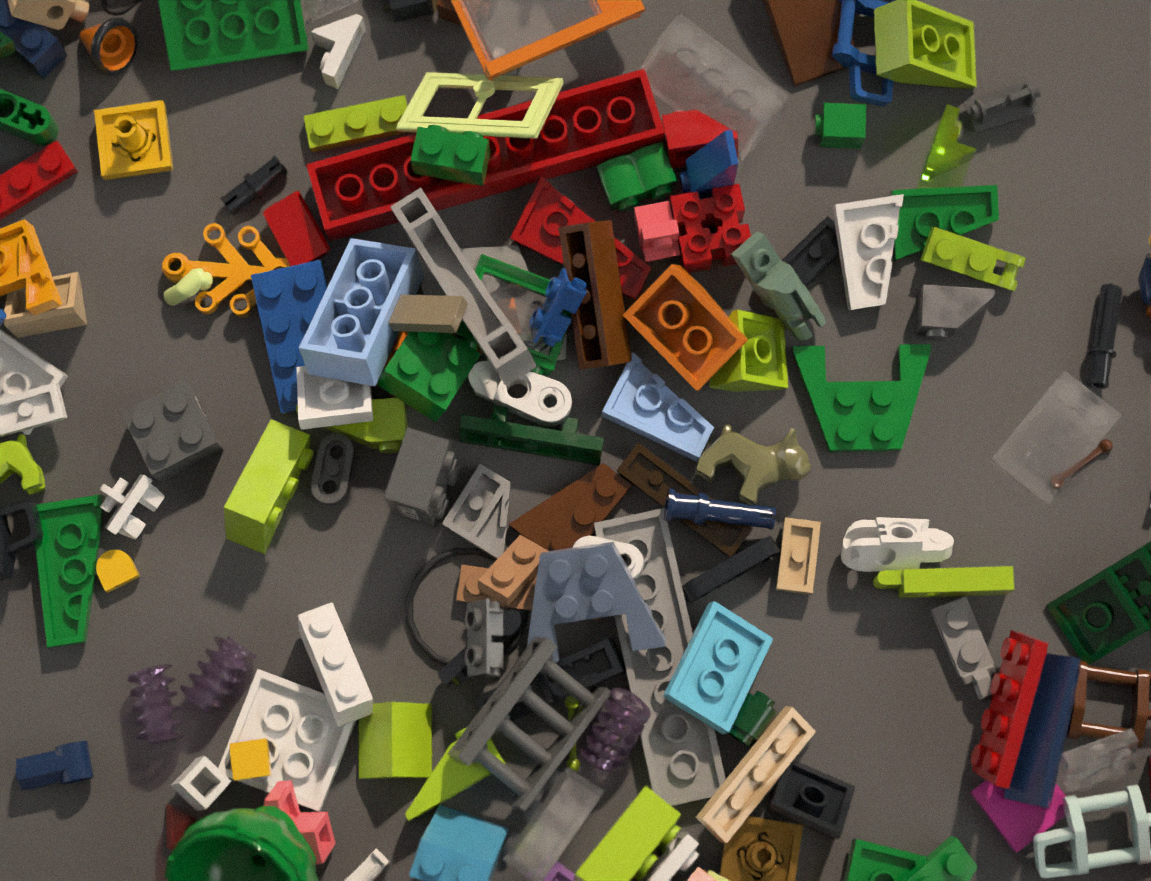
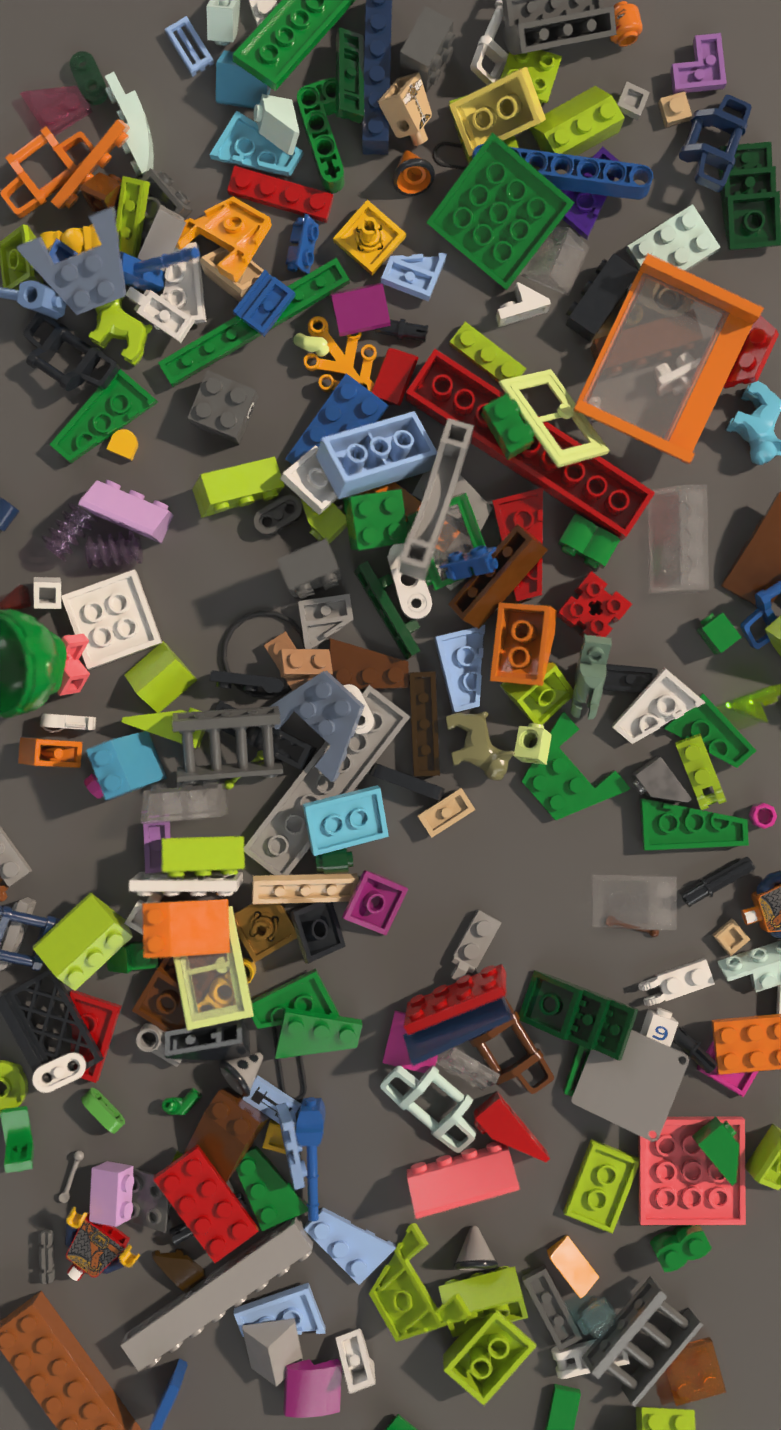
camera: 45 degrees right, 10 degrees up
white hips [99,474,165,540] -> none
yellow tile [229,738,272,781] -> none
white brick [298,603,373,727] -> none
dark tan tile [388,295,468,333] -> none
dark grey hinge [465,599,504,677] -> none
clear purple piece [580,687,651,772] -> none
coral brick [634,201,680,263] -> none
red slope [662,109,738,169] -> none
dark blue pin [664,488,776,530] -> none
blue slope [679,130,738,199] -> none
white piece [841,517,954,572] -> none
lime hinge [873,566,1015,598] -> none
none -> lavender slope [79,480,173,543]
none -> green plate [158,258,350,387]
none -> blue plate [233,270,296,337]
none -> blue hinge [285,214,319,275]
none -> magenta slope [330,283,391,337]
none -> magenta slope [342,870,408,935]
none -> light blue wing [381,253,447,301]
none -> yellowish green brick [514,723,552,765]
none -> green wing [640,798,749,851]
none -> dark pink tile [749,802,777,829]

